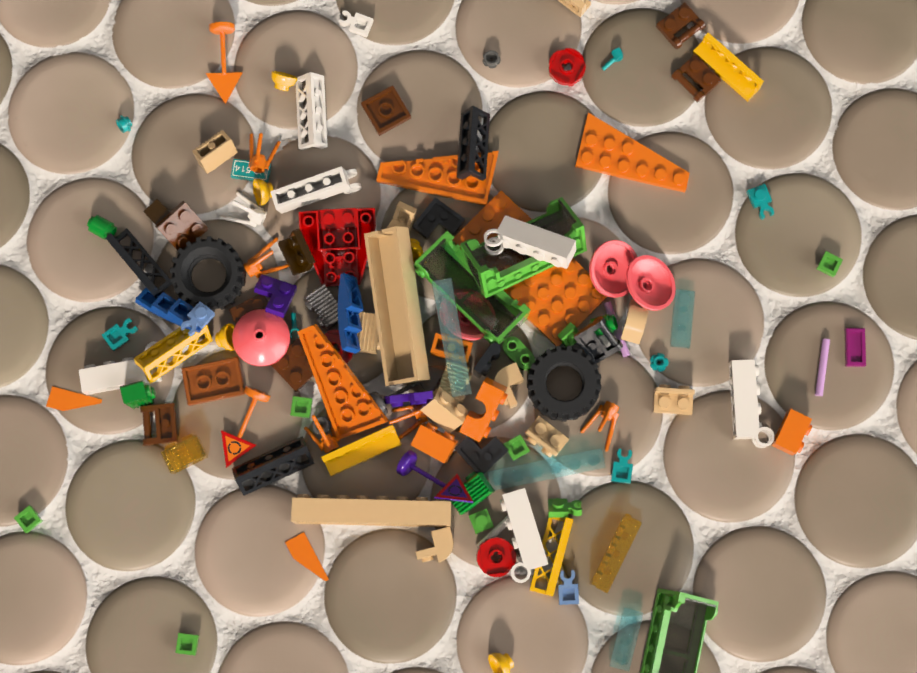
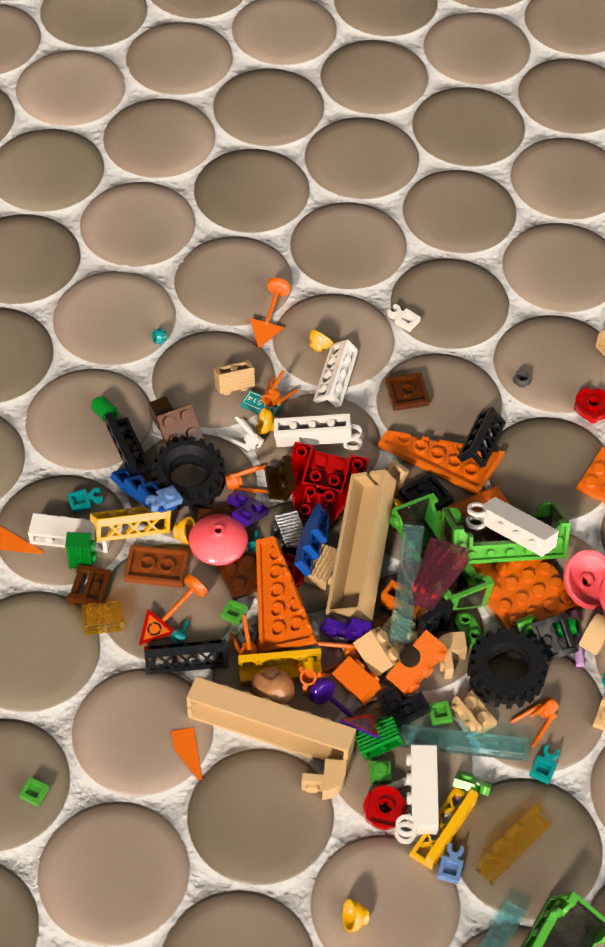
camera: 15 degrees right, 25 degrees down
none -> teal hand [170,620,190,643]
none -> medium nougat piece [251,667,295,704]
none -> orange plant [296,663,330,696]
none -> clear pink slope [412,538,469,611]

